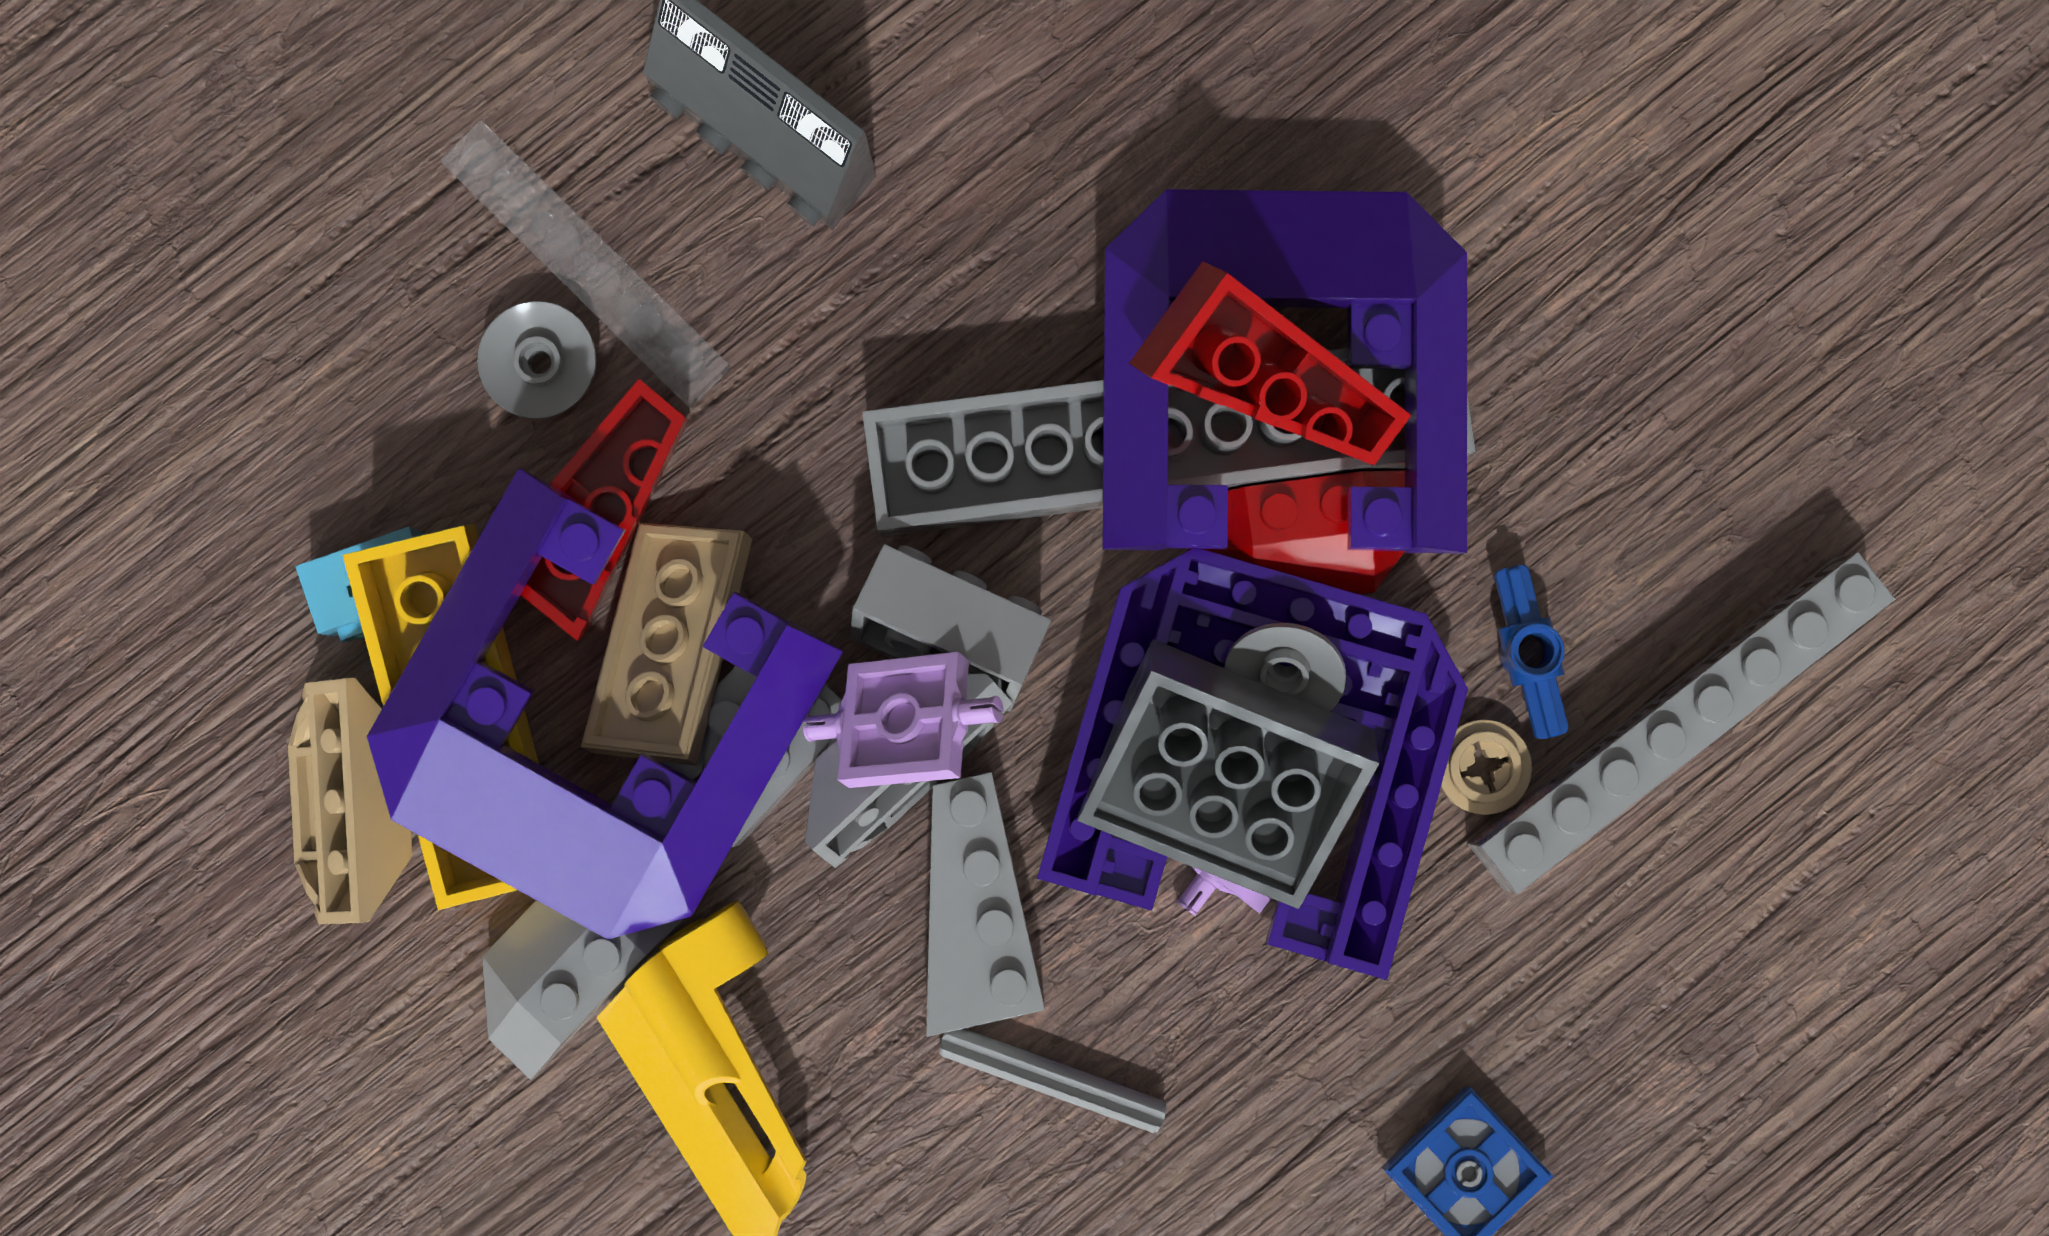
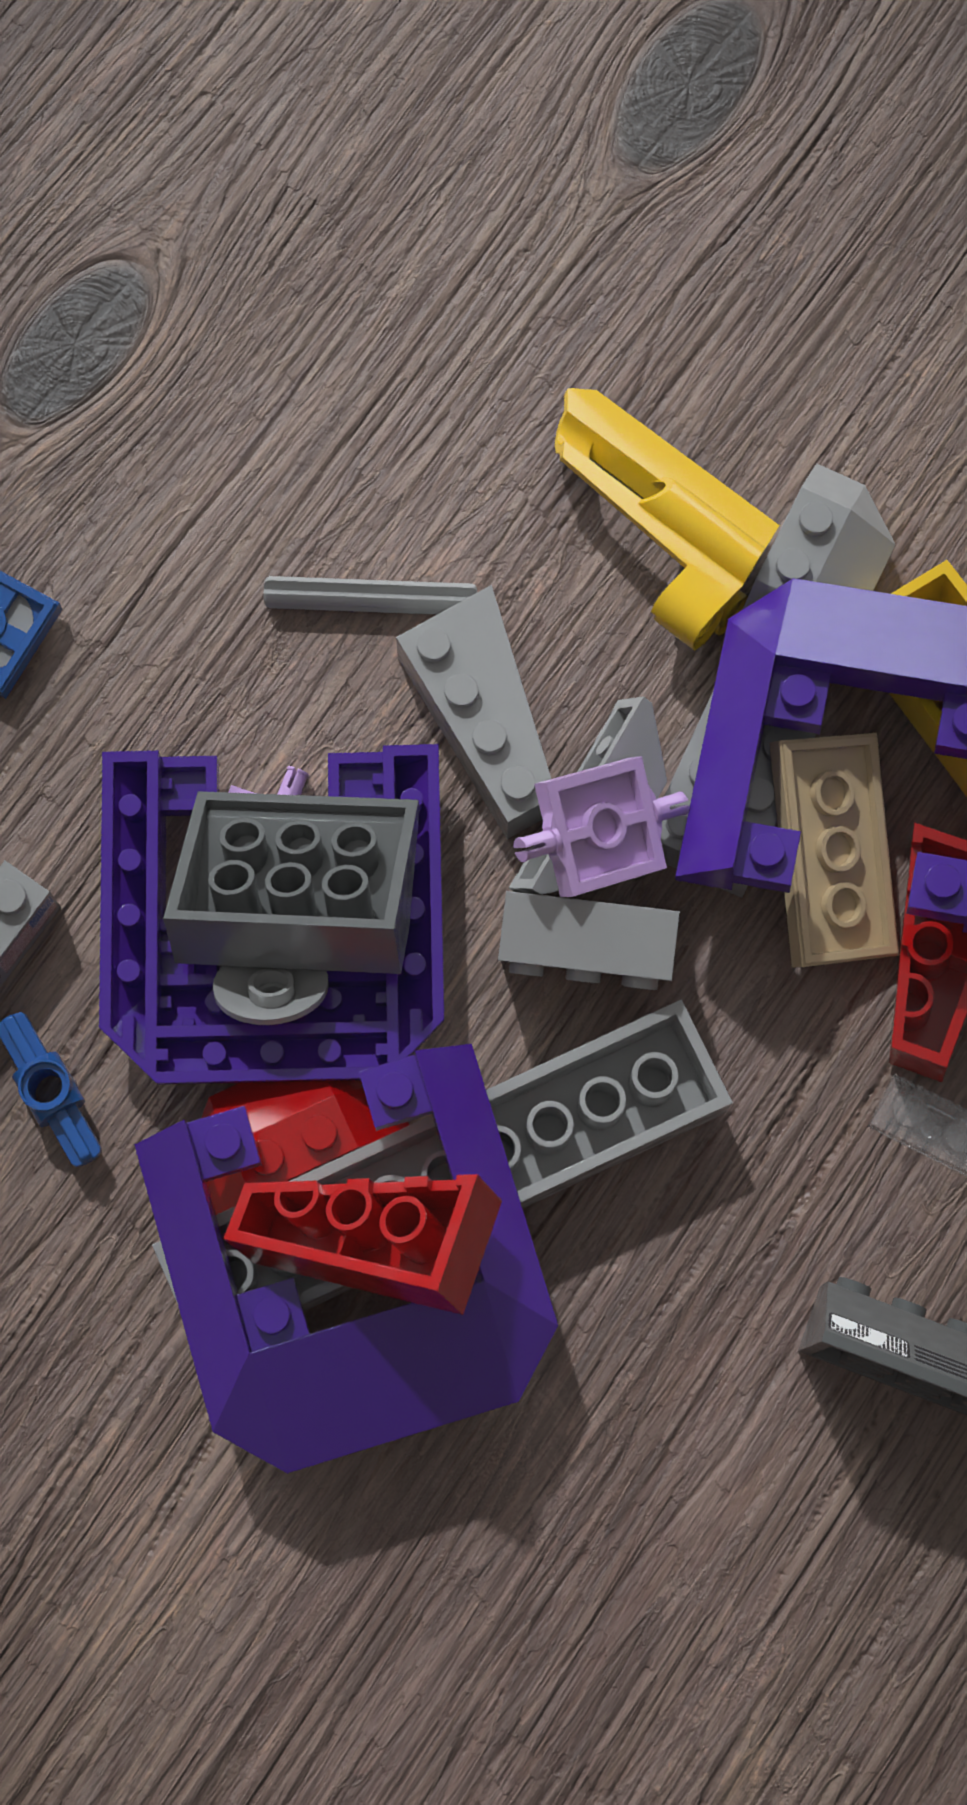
camera: 165 degrees right, 10 degrees down
tan gear [1441,720,1532,815] -> none

